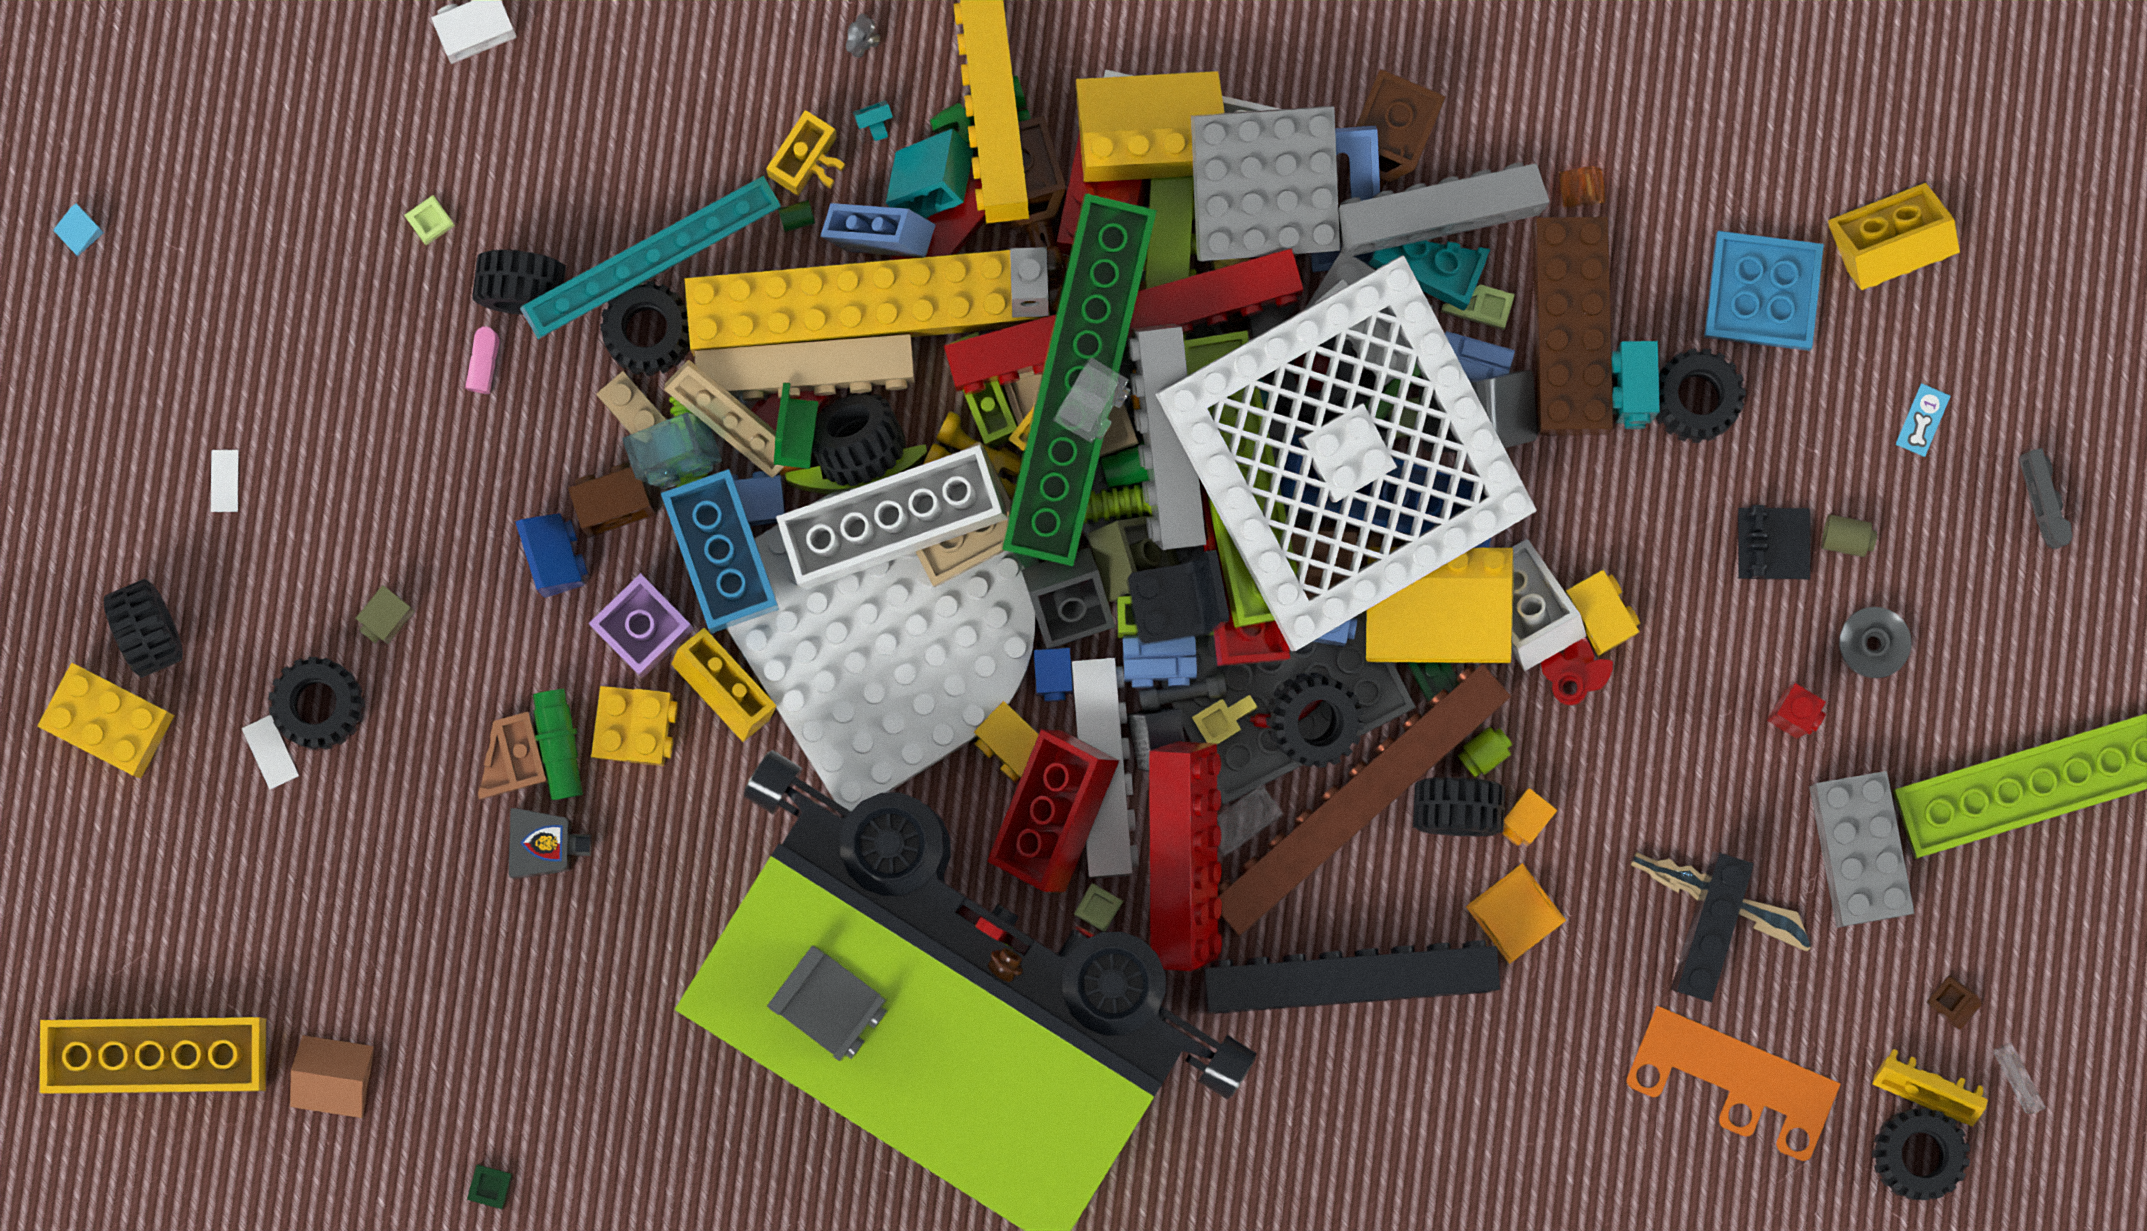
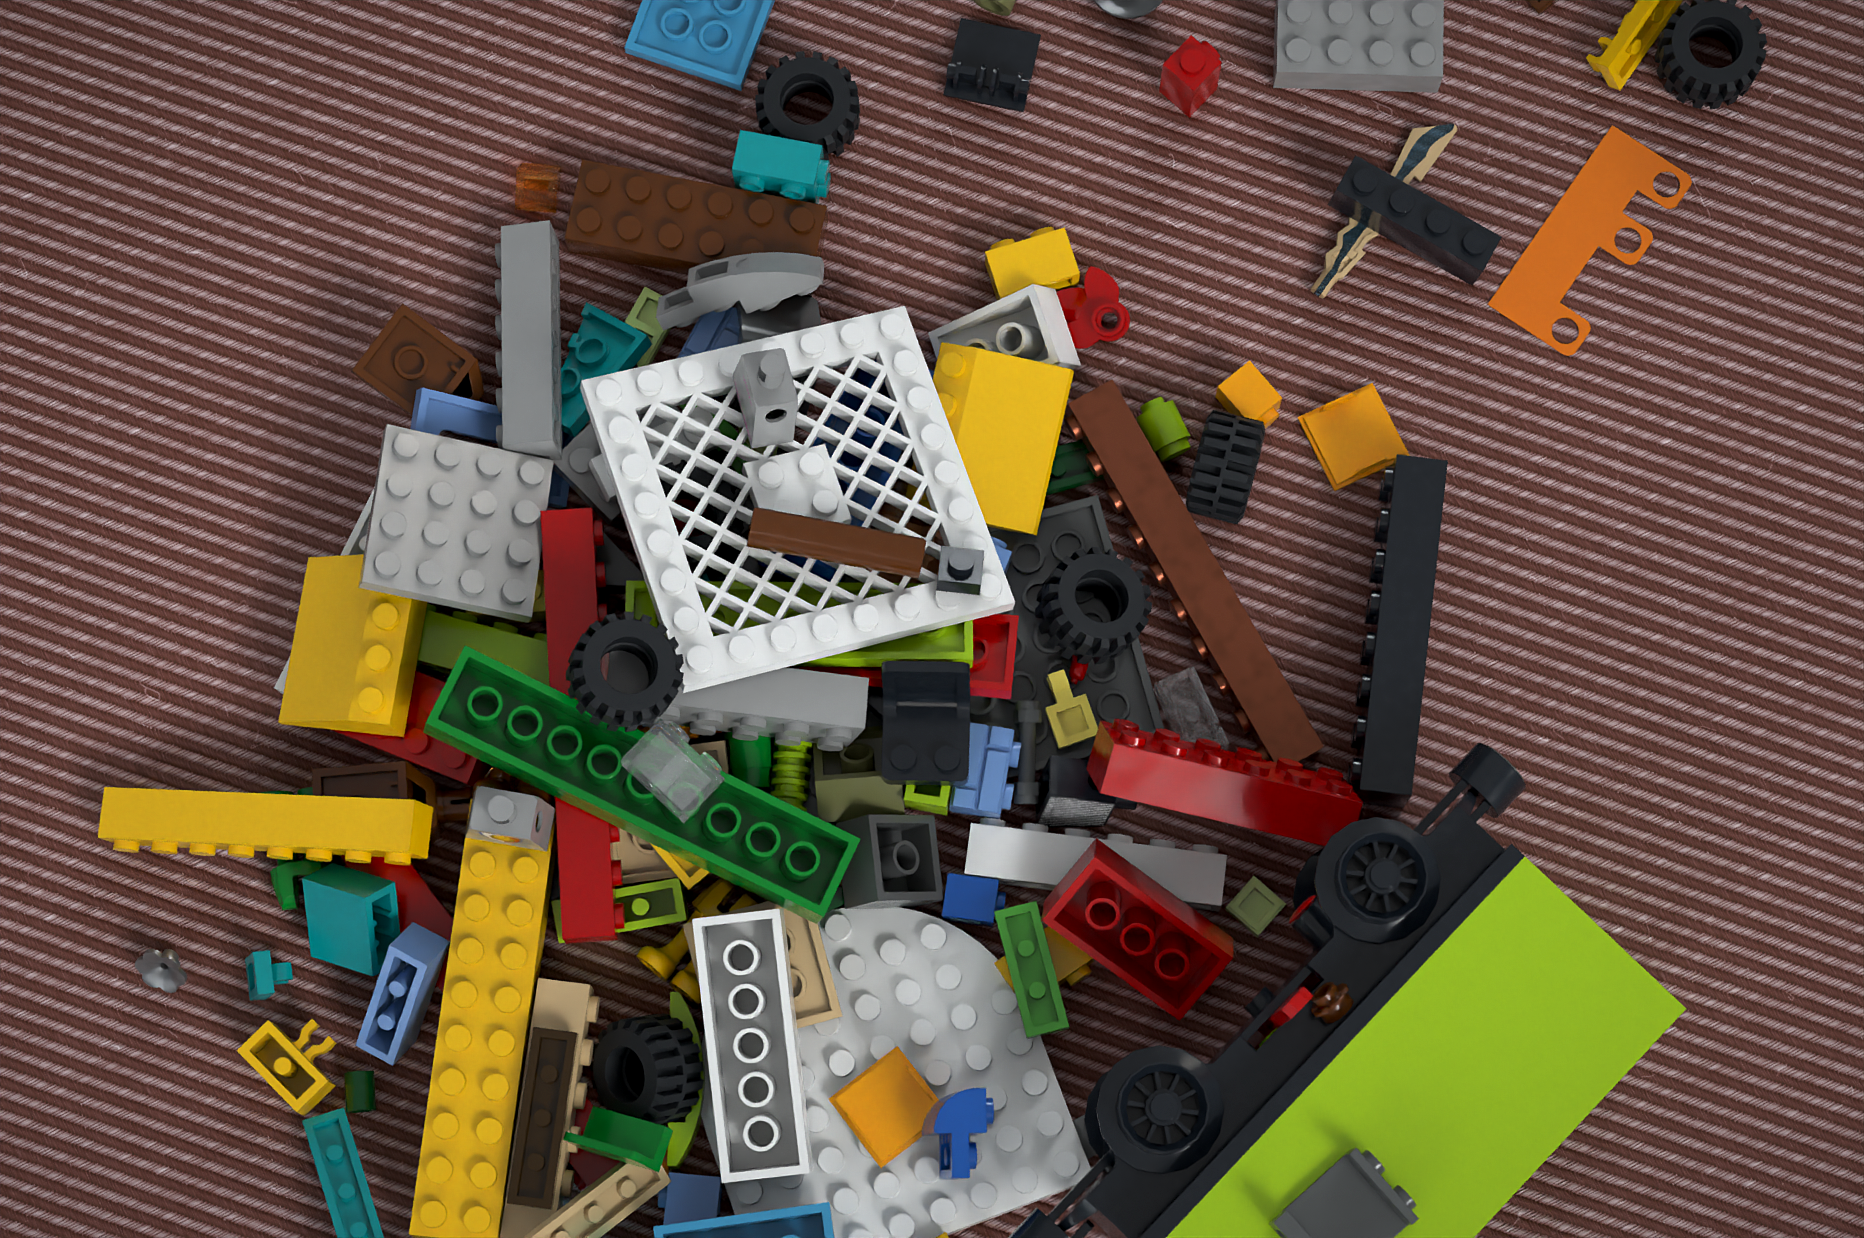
camera: 75 degrees left, 5 degrees down
none -> dark brown plate [507,1027,579,1210]
none -> black tyre [566,612,684,732]
none -> light grey slope [656,252,824,331]
none -> light grey torso [733,348,798,448]
none -> reddish brown brick [746,507,926,579]
none -> light orange piece [829,1046,939,1168]
none -> blue brick [922,1088,994,1180]
none -> plate [936,546,985,595]
none -> bright green plate [994,901,1069,1039]

